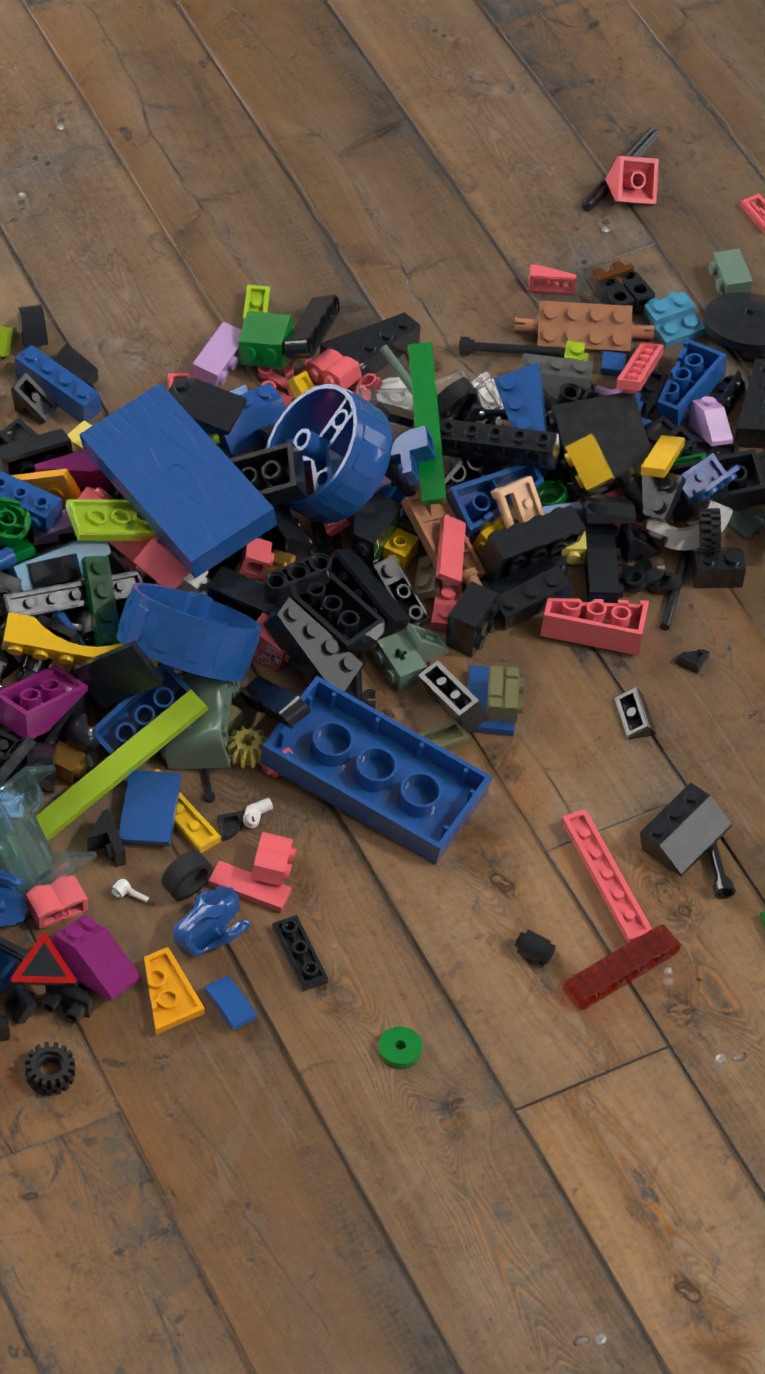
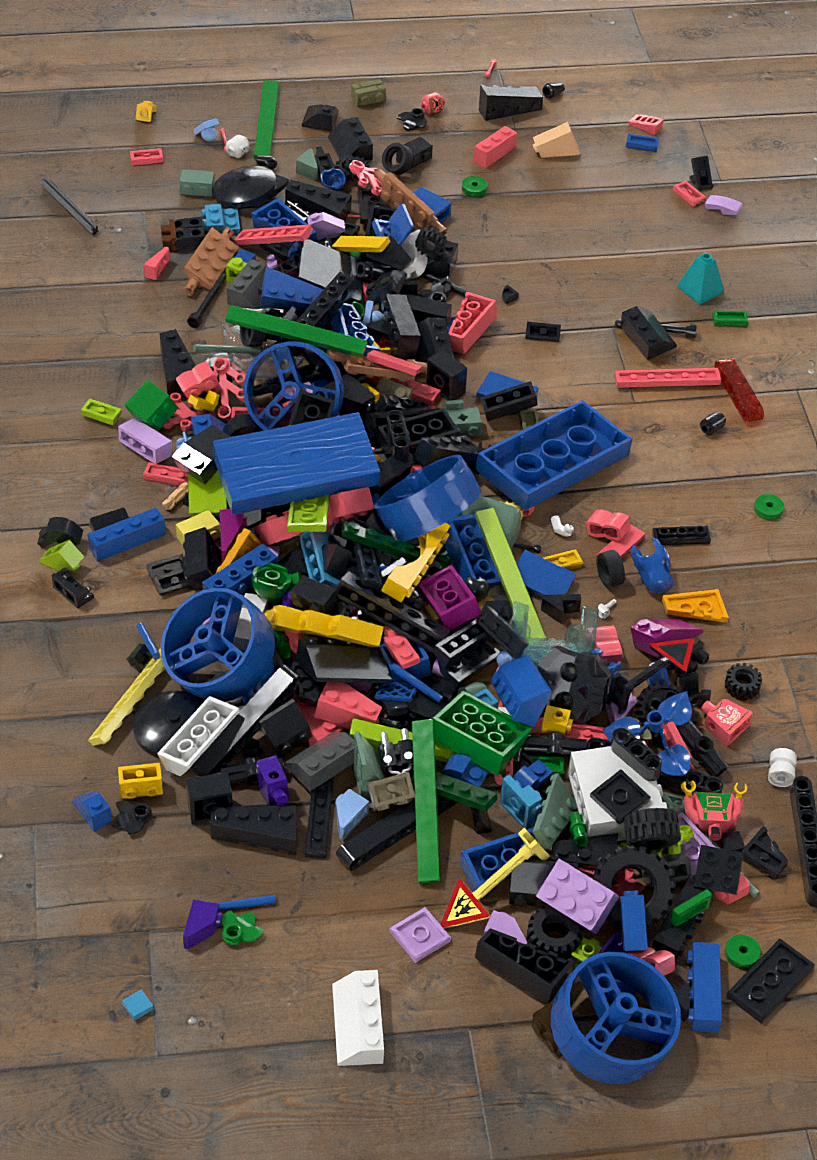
camera: 70 degrees left, 5 degrees down
black slope [11,373,59,424] -> none
black tile [73,640,164,708] -> none
blue slope [204,975,257,1030] -> none
black tile [217,811,243,841] -> none
black beam [239,675,311,729] -> none
black beam [285,295,340,360] -> none
brick [391,425,436,486] -> none
olive brick [486,666,524,723] -> none
light nougat plate [491,476,545,529] -> none
yellow brick [564,434,615,491] -> none
coral slope [605,156,659,204] -> none

